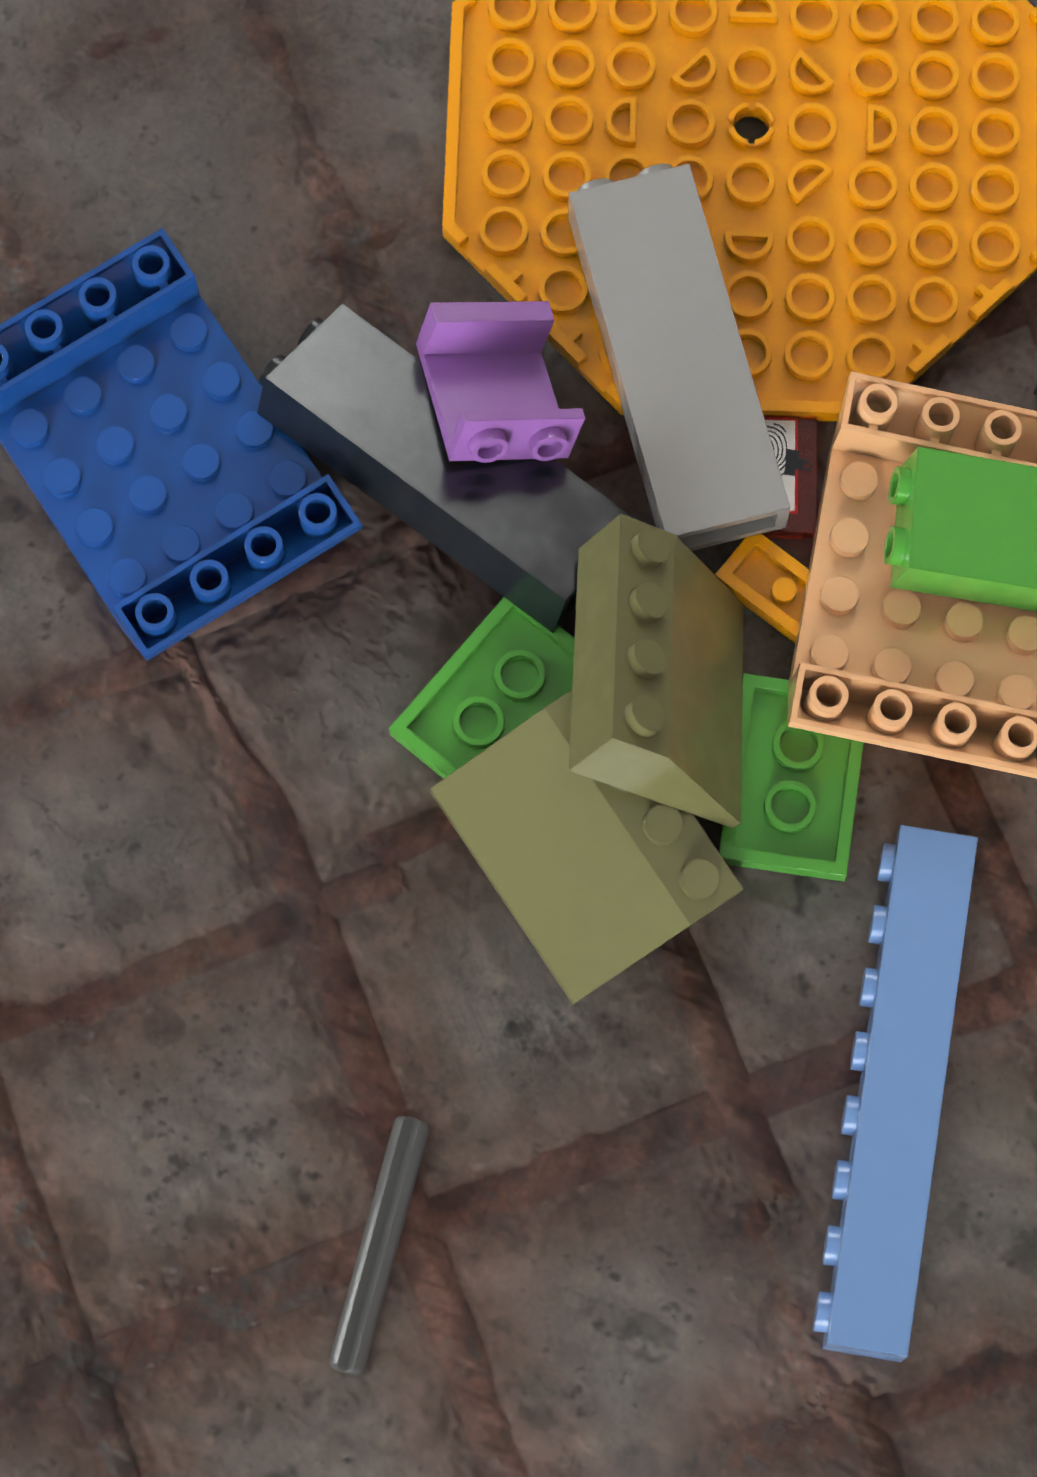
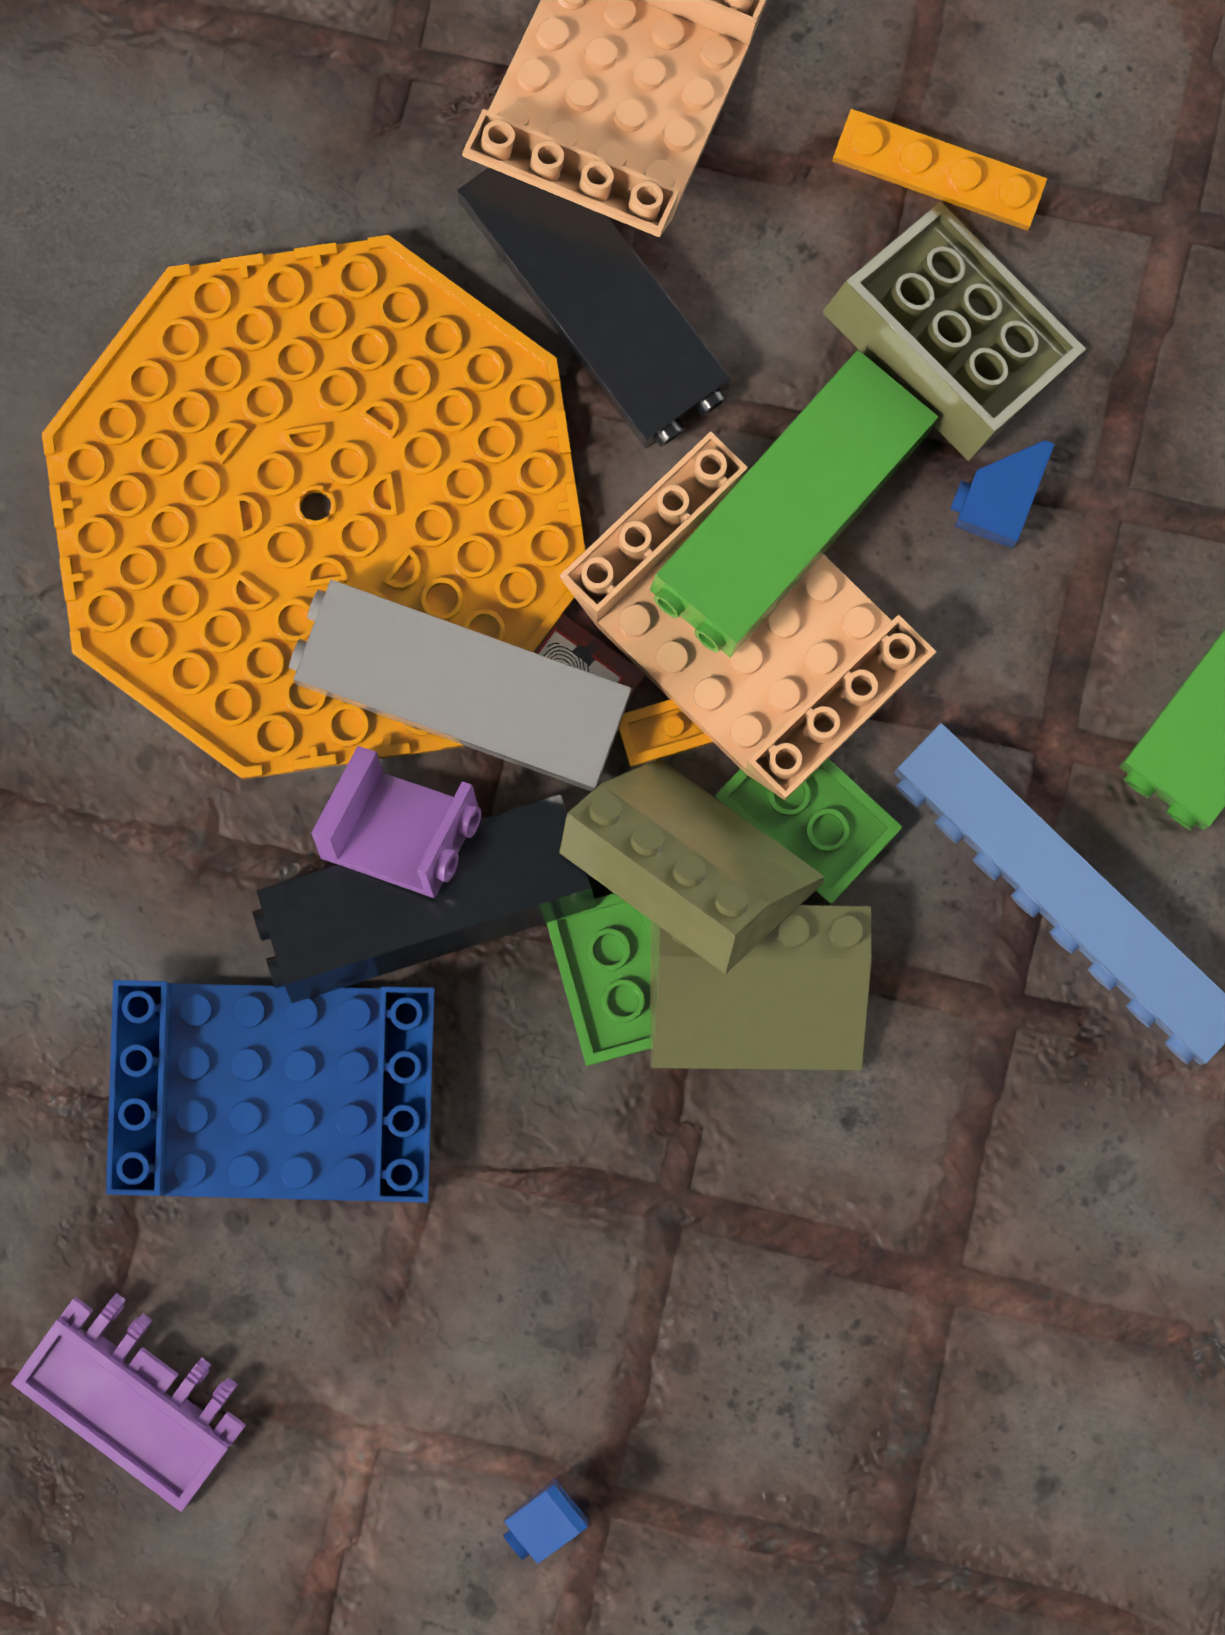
camera: 60 degrees left, 10 degrees up
dark grey axle [329,1116,429,1375] -> none

